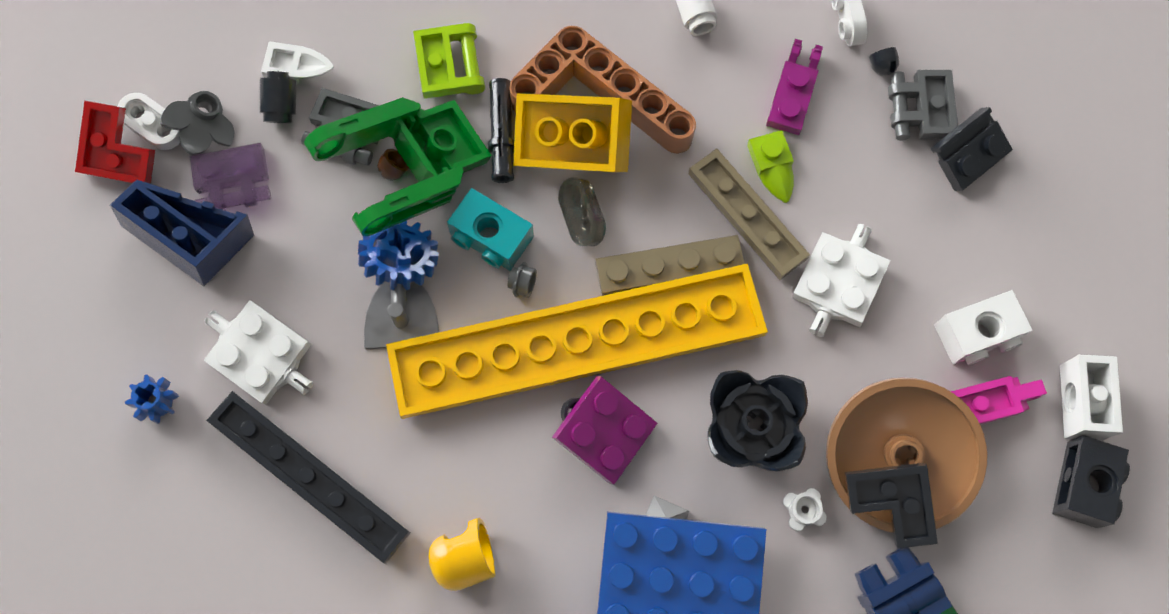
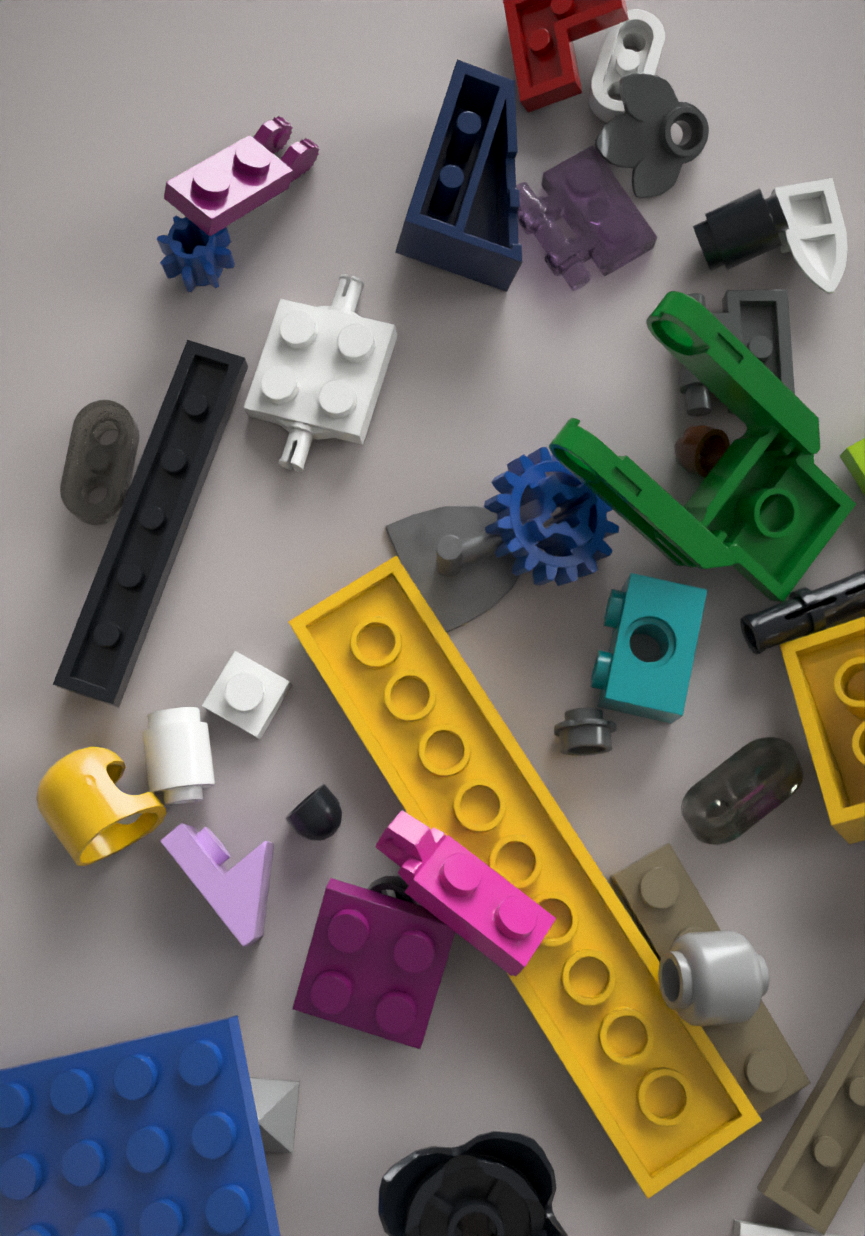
camera: 75 degrees right, 5 degrees up
none -> clear smoke plate [60,400,140,525]
none -> white brick [142,707,215,806]
none -> lavender slope [160,823,274,947]
none -> magenta hinge [164,116,320,236]
none -> white plate [202,651,292,739]
none -> black hinge [285,784,342,841]
none -> dark pink hinge [375,810,556,977]
none -> light grey head [659,931,769,1026]

